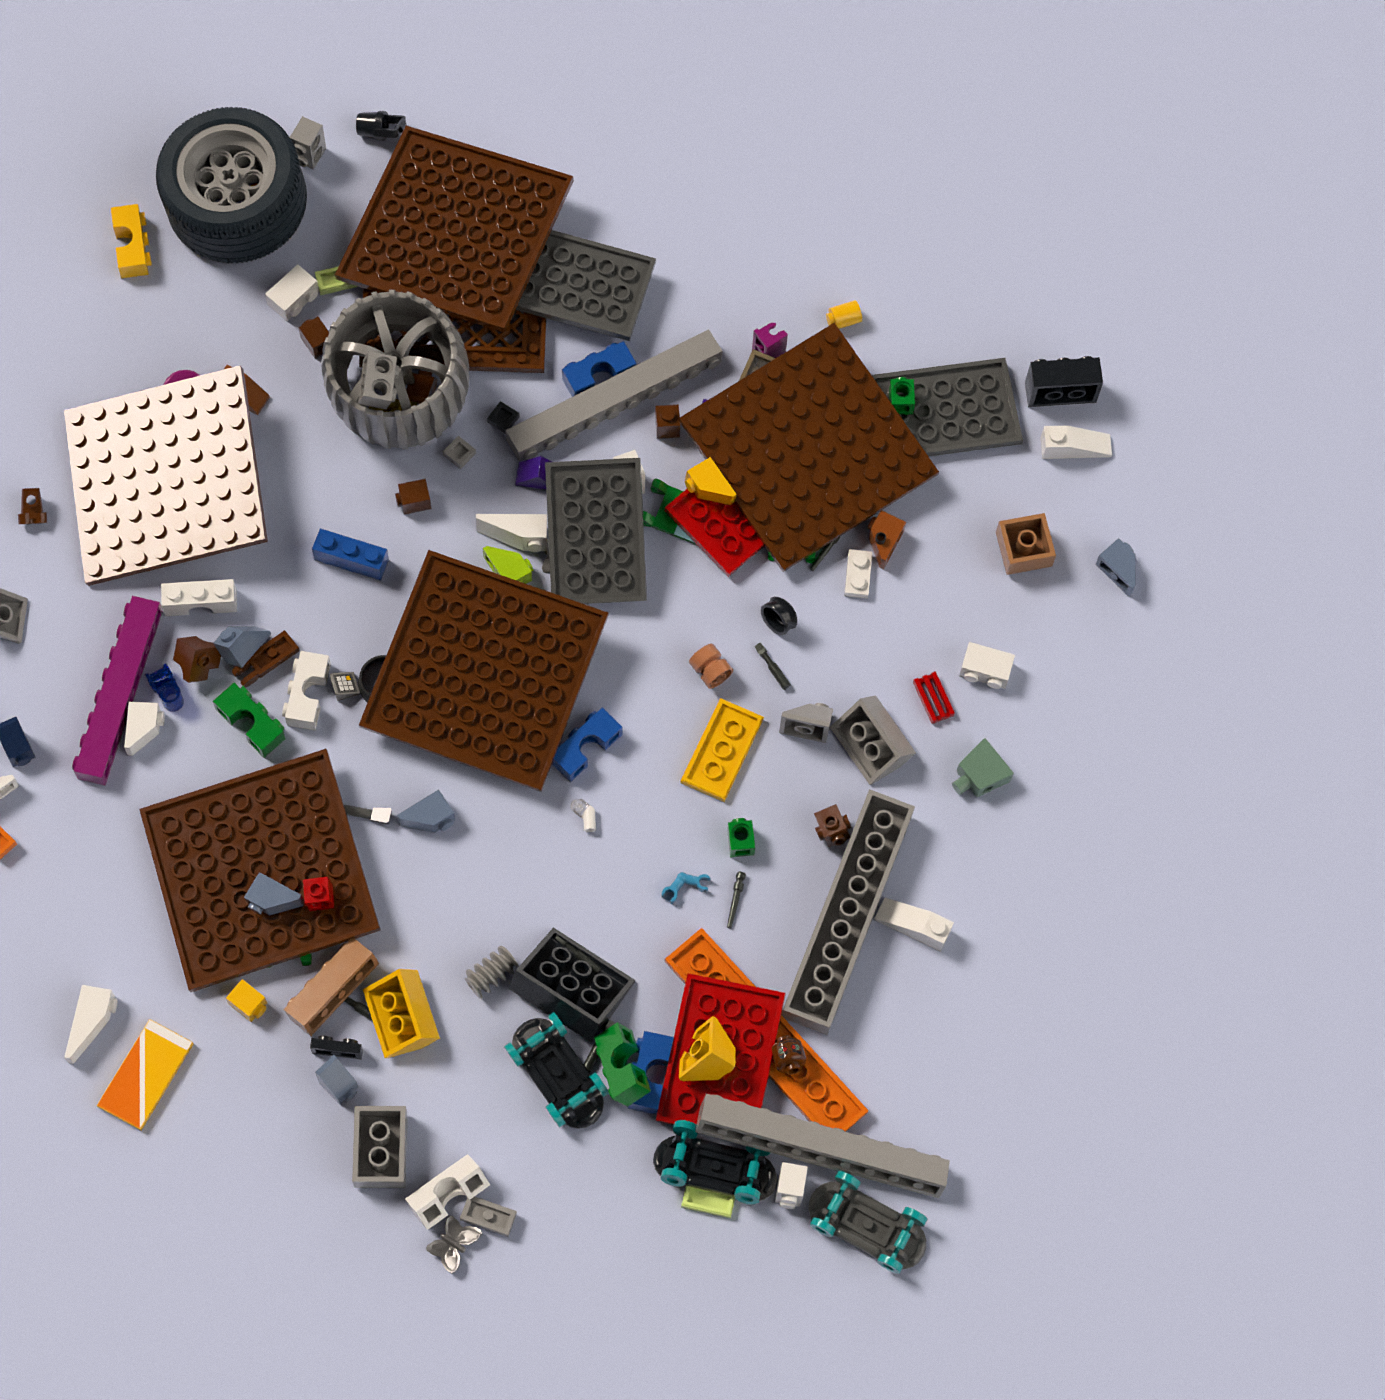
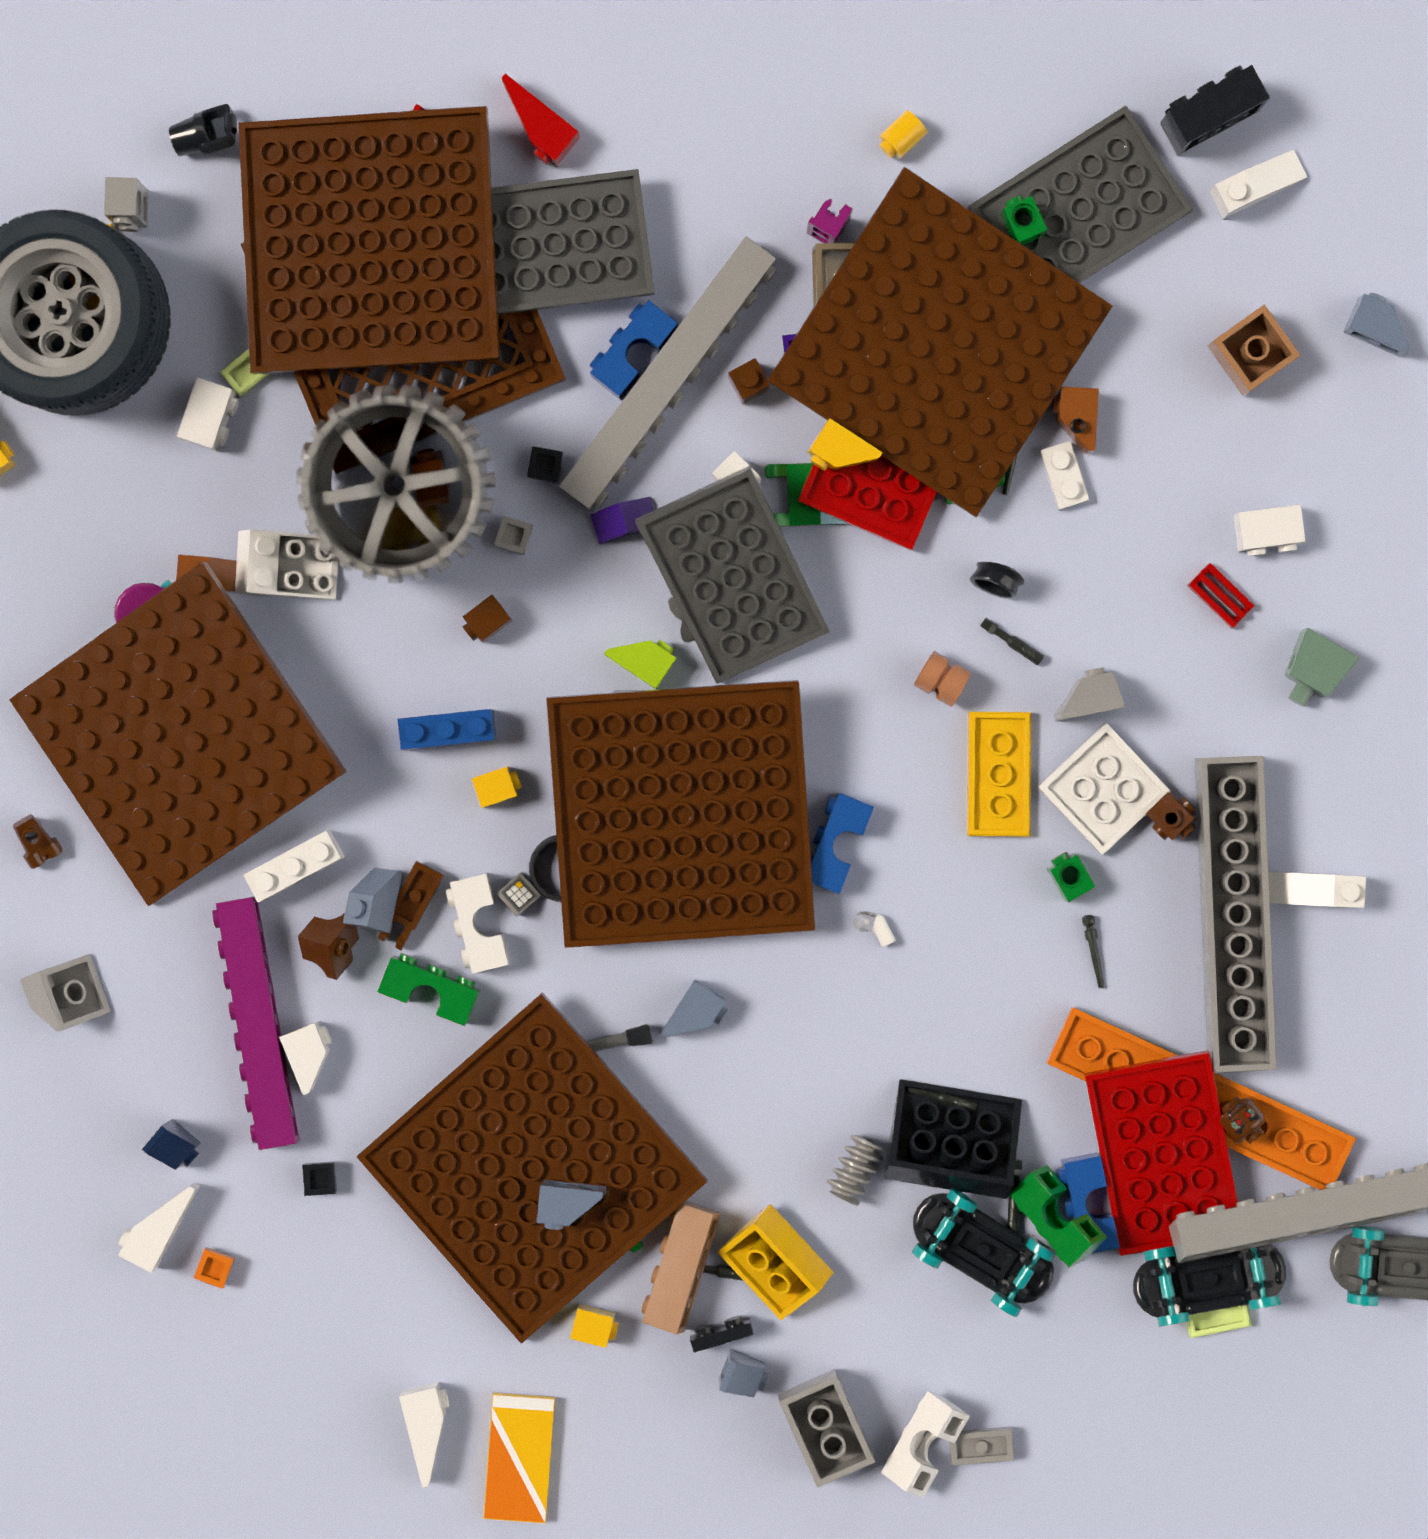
camera: 20 degrees left, 20 degrees up
clear blue piece [144,663,184,712] -> none
reddish brown brick [298,316,329,358] -> none
red brick [303,876,334,911] -> none
light grey brick [358,351,399,409] -> none
flat silver piece [426,1216,482,1274] -> none
white slope [476,514,547,552] -> none
dark azure arm [661,872,711,904] -> none
yellow slope [679,1016,736,1081] -> none
white brick [775,1162,808,1209] -> none
light grey slope [830,695,916,785] -> none
none -> white slope [235,529,338,600]
none -> black plate [302,1161,337,1196]
none -> yellow brick [471,766,522,808]
none -> red slope [501,73,580,167]
none -> white plate [1038,723,1170,855]

